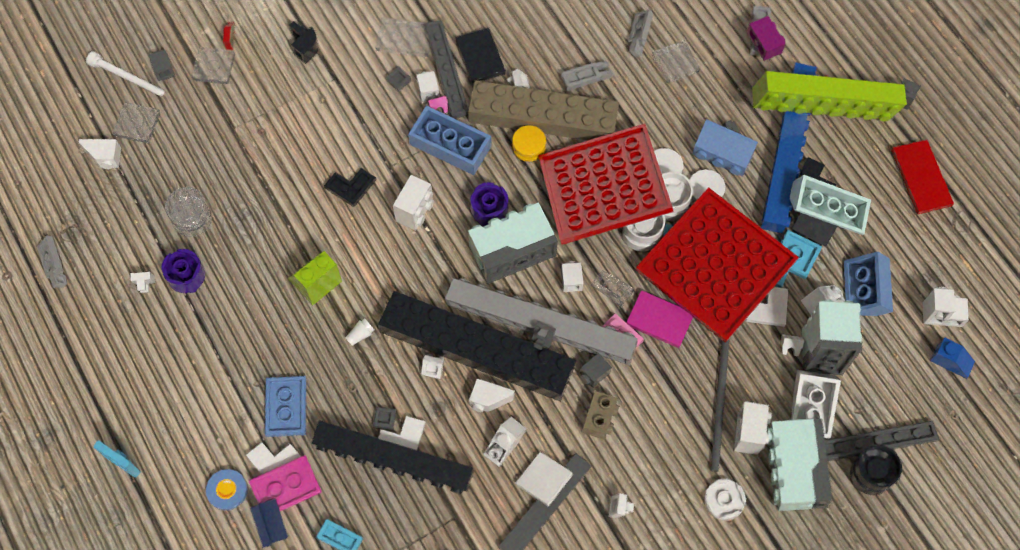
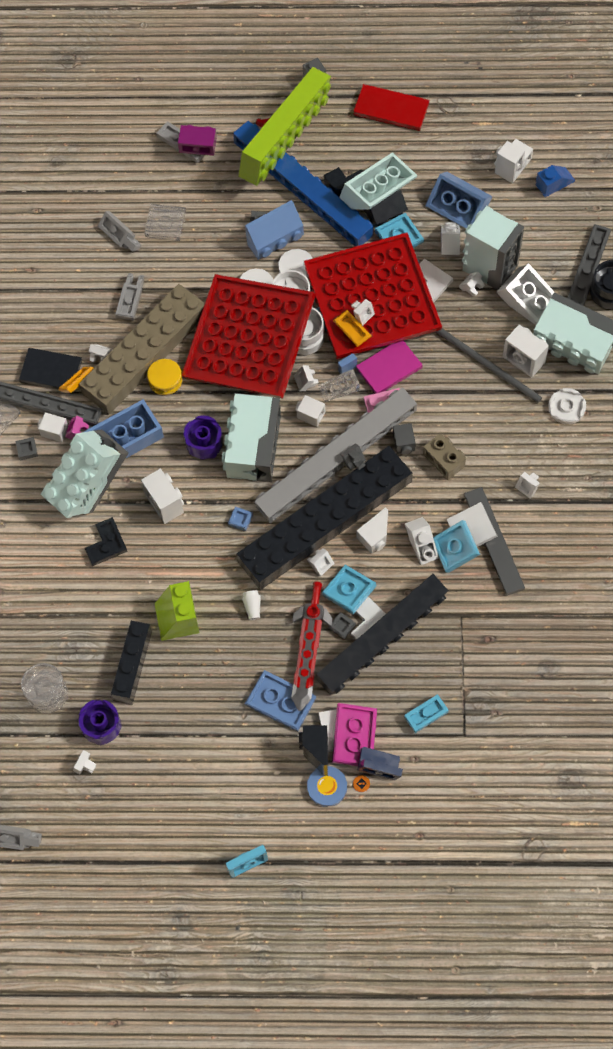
camera: 55 degrees left, 0 degrees up
none -> light aqua piece [41,429,129,518]
none -> light orange tile [58,367,94,393]
none -> black brick [111,620,152,705]
none -> medium blue tile [228,507,253,531]
none -> sword [291,581,332,711]
none -> white tile [294,365,319,391]
none -> black slope [299,725,328,776]
none -> medium azure plate [322,565,377,614]
none -> light orange tile [333,310,371,347]
none -> medium blue tile [338,353,357,375]
none -> white tile [351,299,375,326]
none -> orange sticker [353,775,370,792]
none -> medium azure plate [433,520,480,573]

